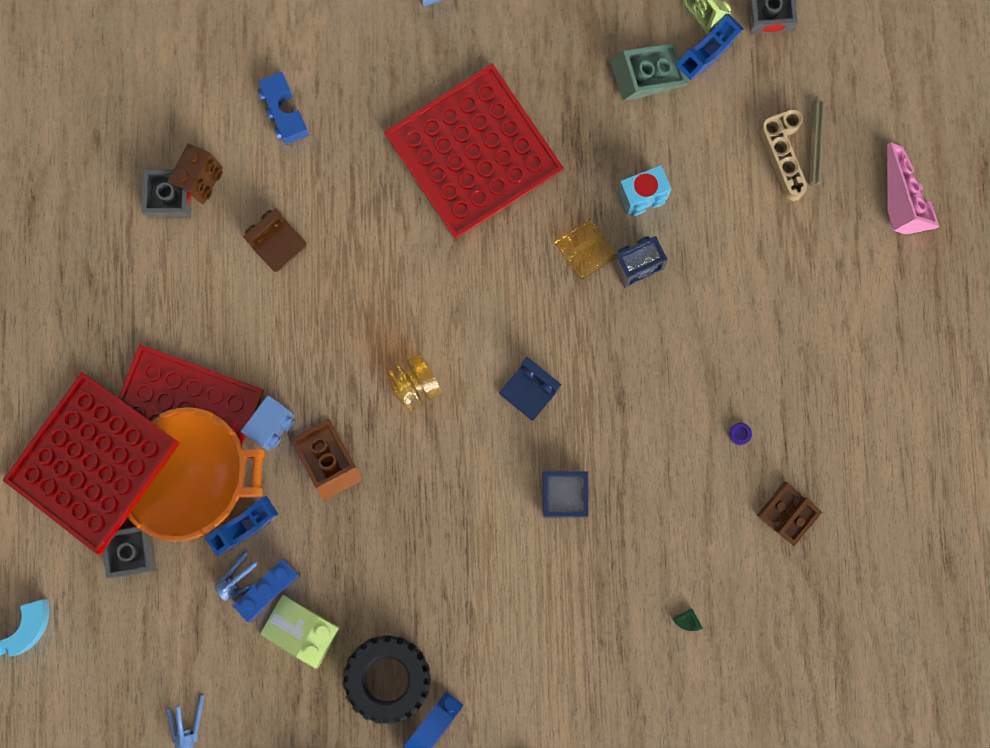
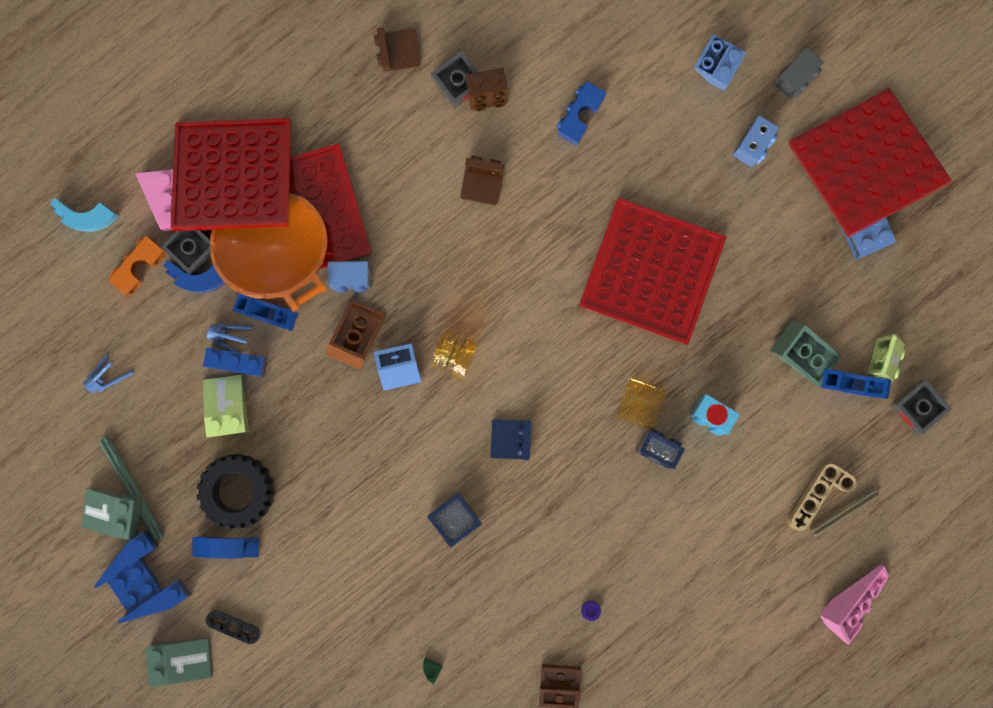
camera: 50 degrees right, 5 degrees up
none -> orange arch [108,236,167,297]
none -> bright pink wedge [135,169,173,232]
none -> blue arch [163,260,226,293]
none -> reddish brown bracket [374,27,421,72]
none -> medium blue slope [374,343,421,391]

